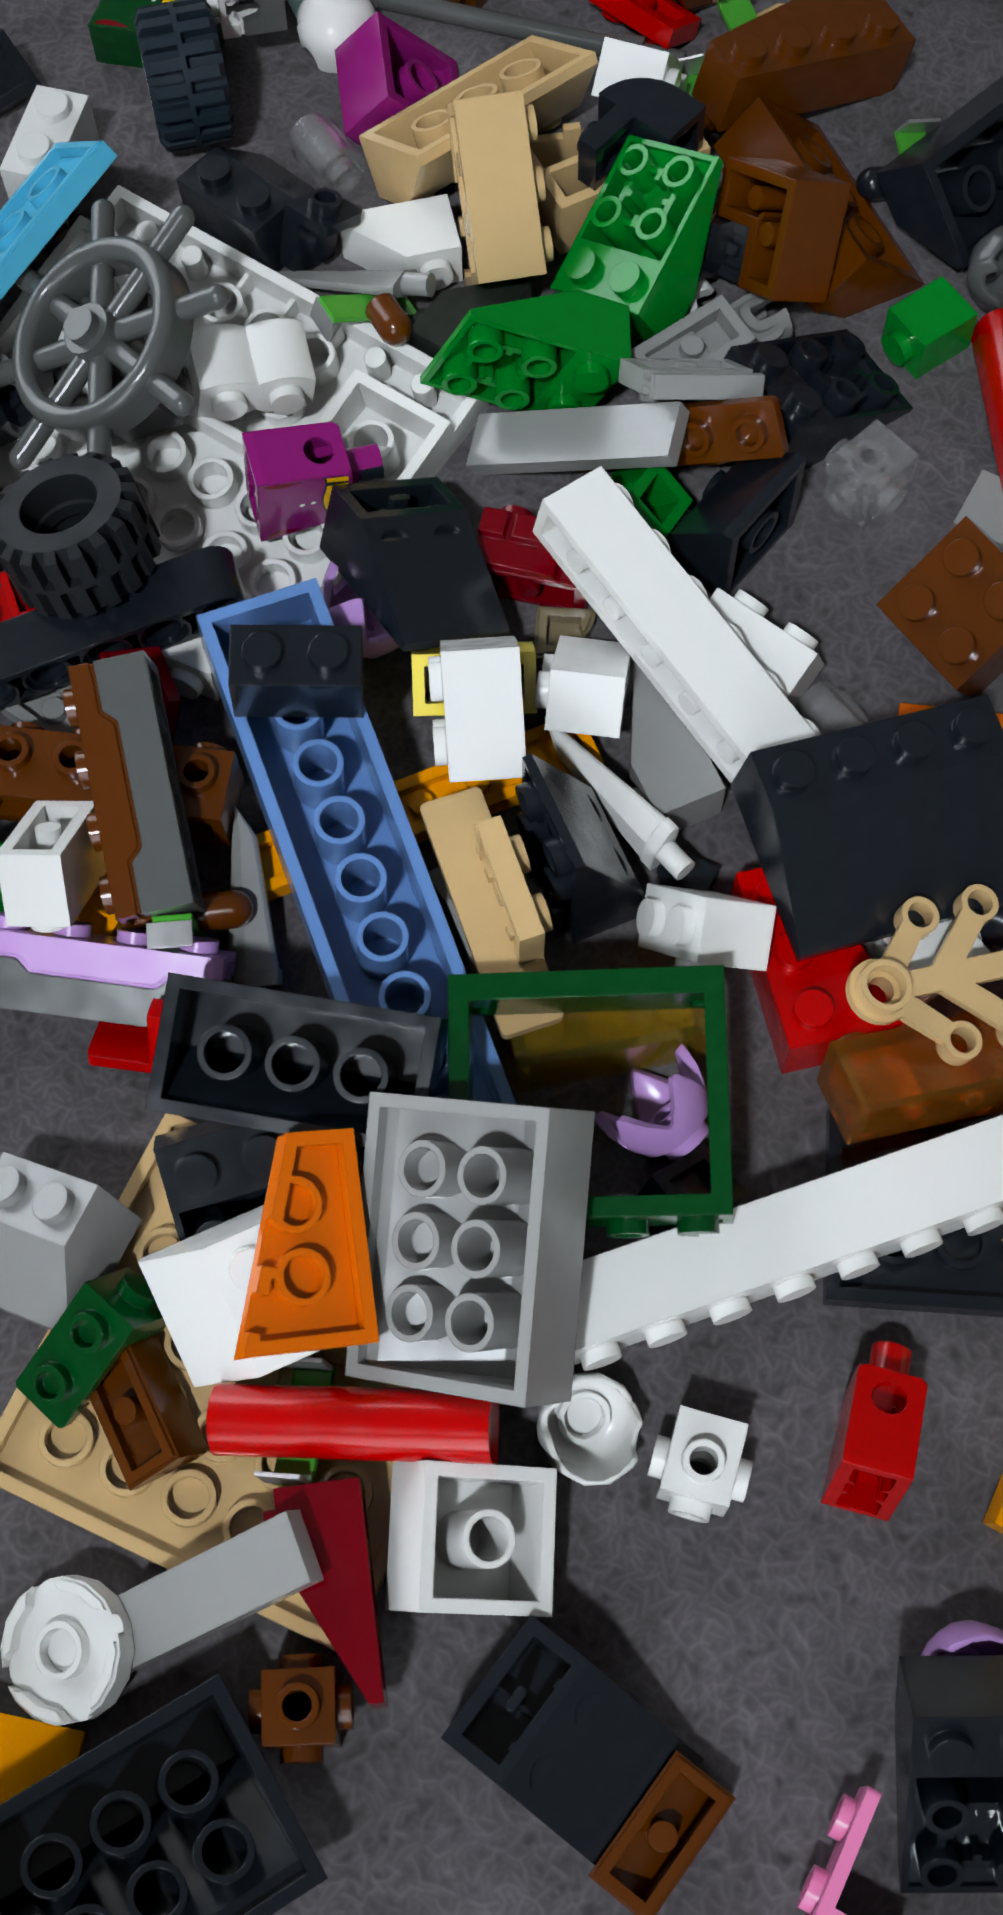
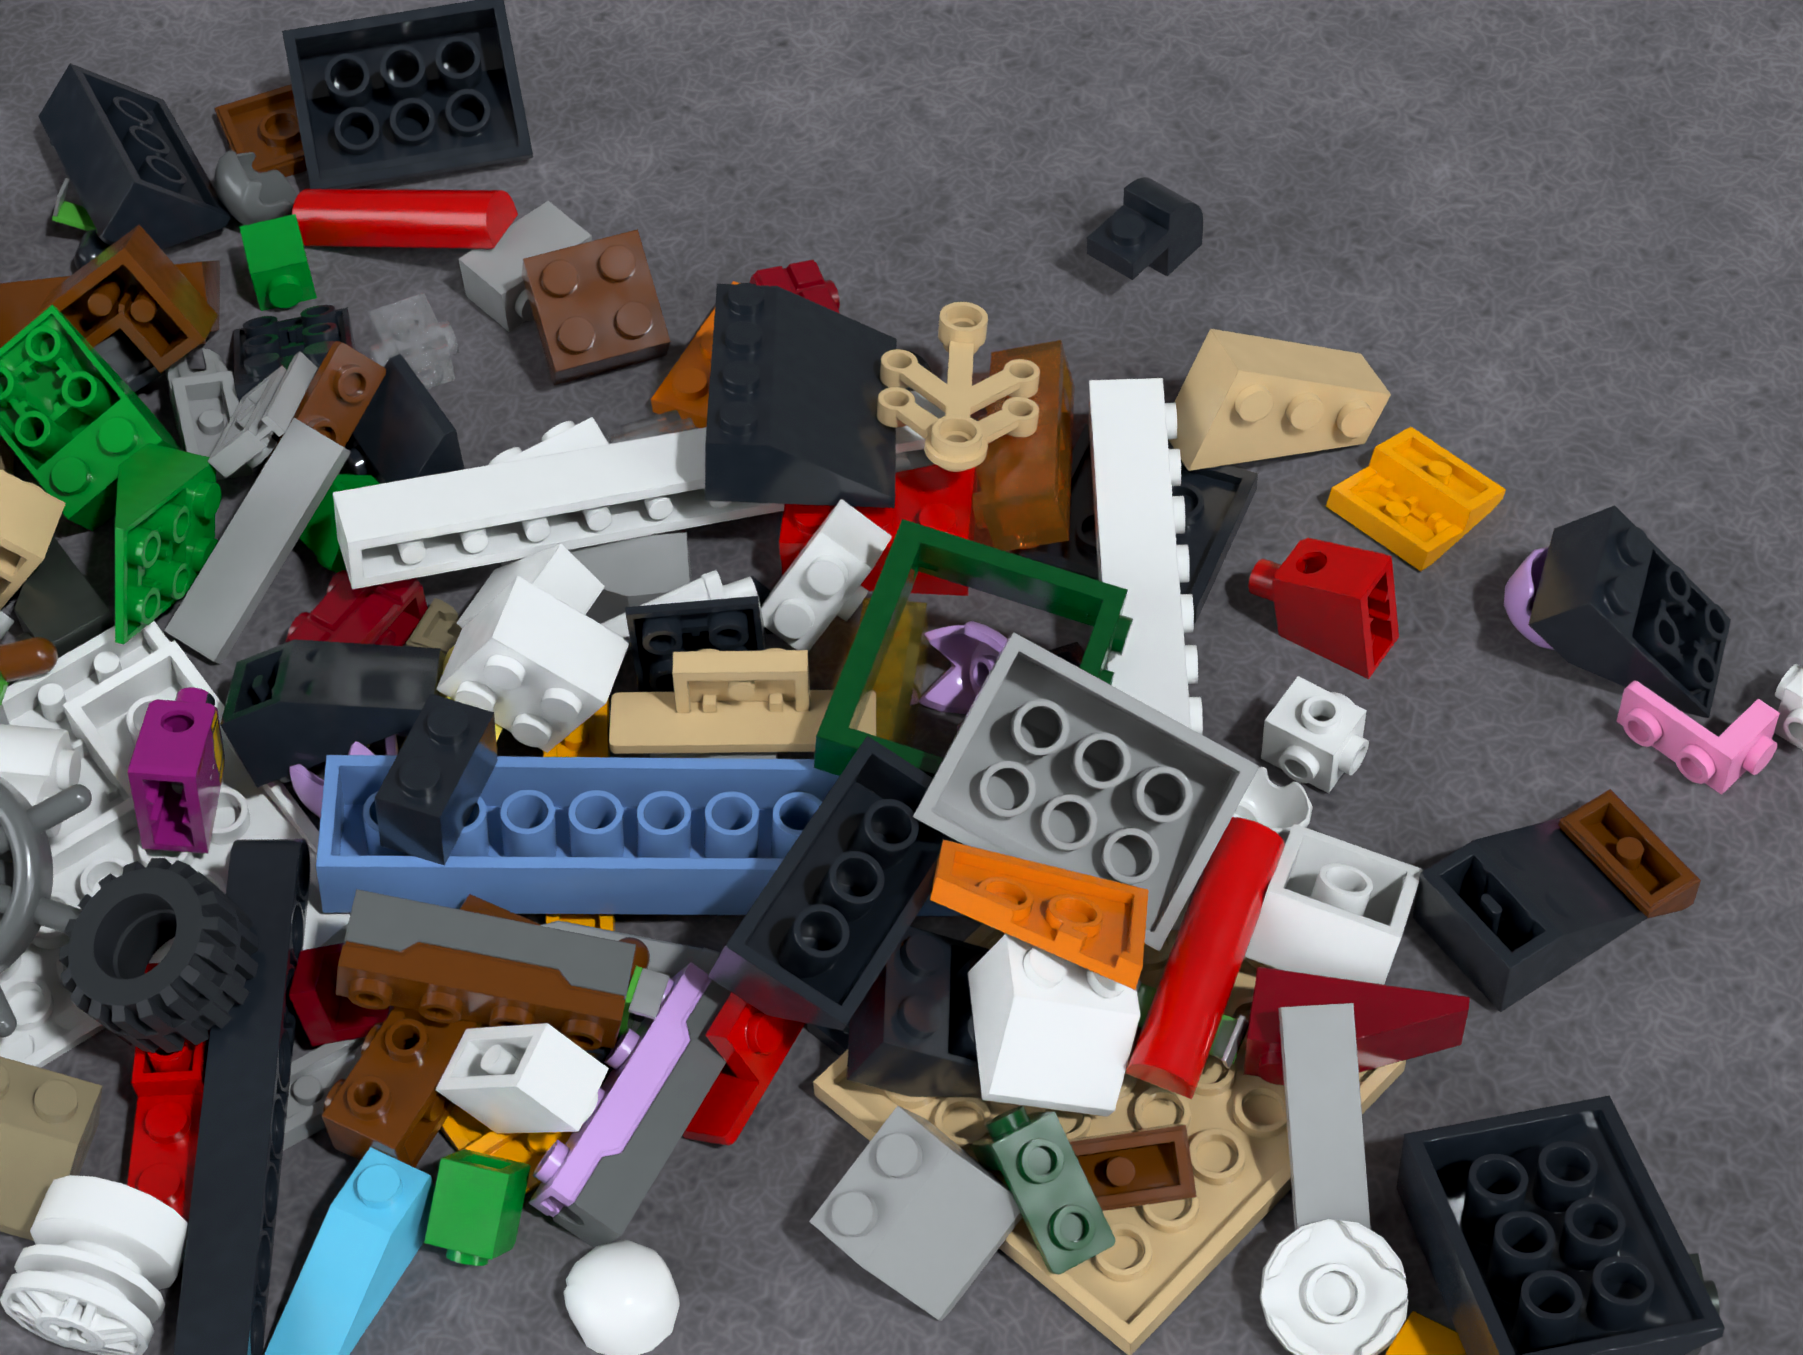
camera: 70 degrees left, 15 degrees down
reddish brown brick [248,1653,354,1764] -> none

